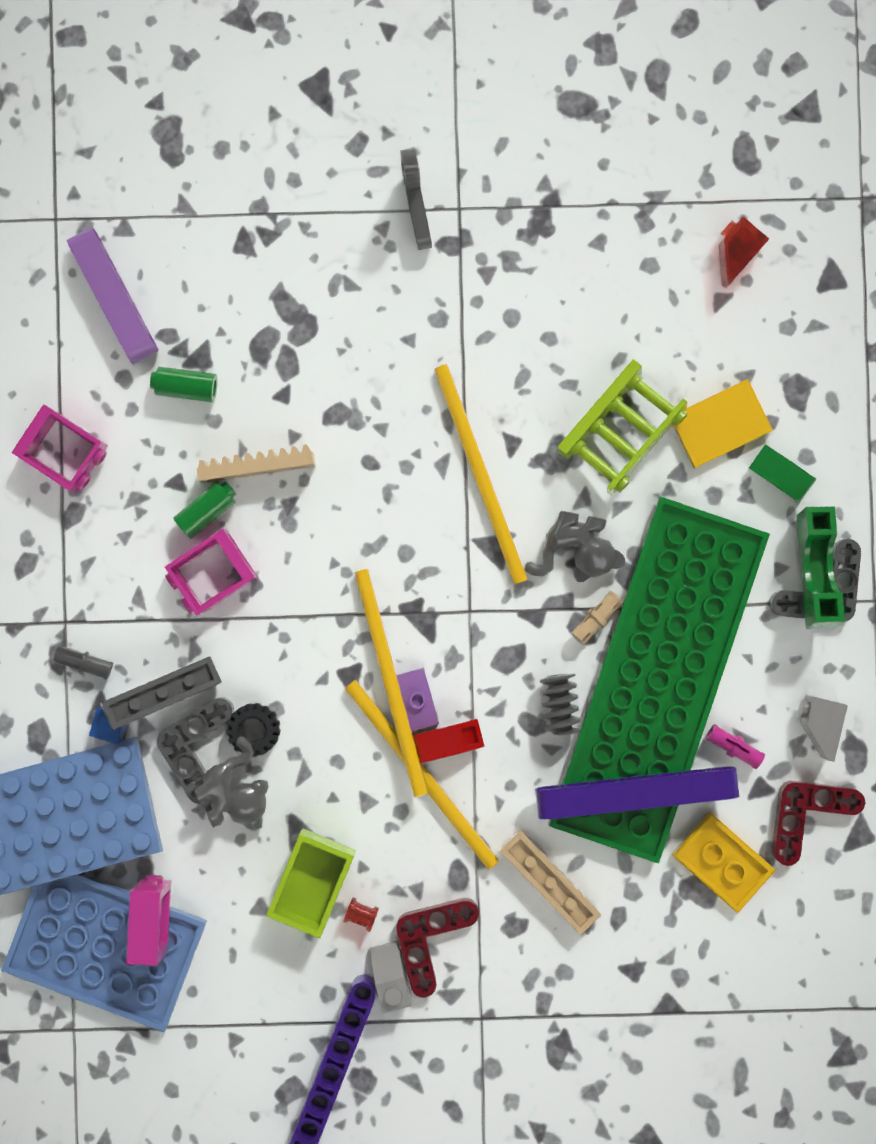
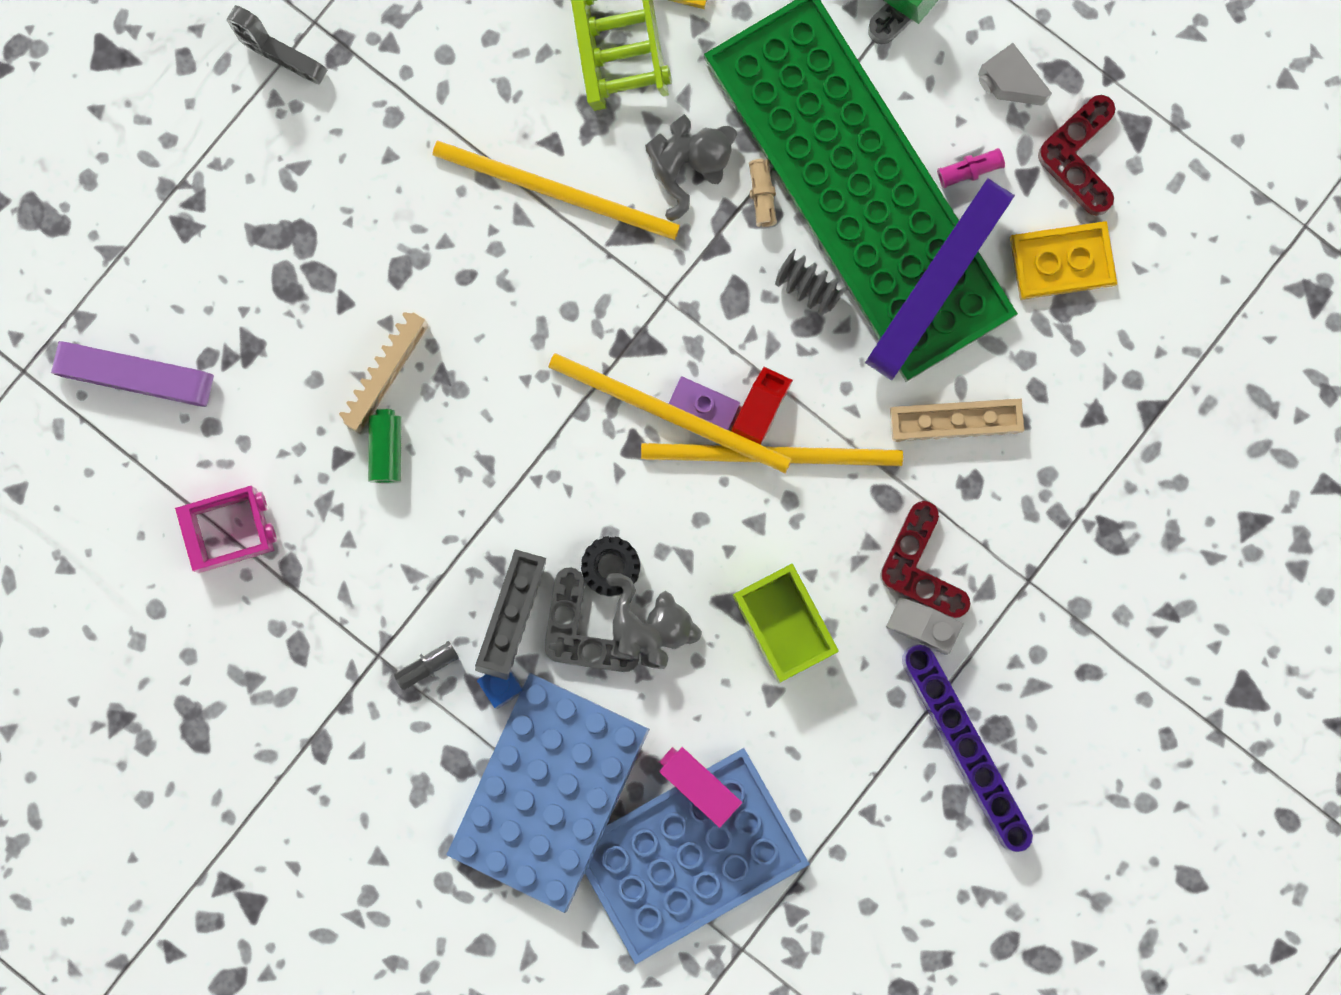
camera: 50 degrees left, 5 degrees down
green brick [150,366,218,403] -> none
dark pink window [164,528,258,616] -> none
clear red bush [343,897,379,933] -> none

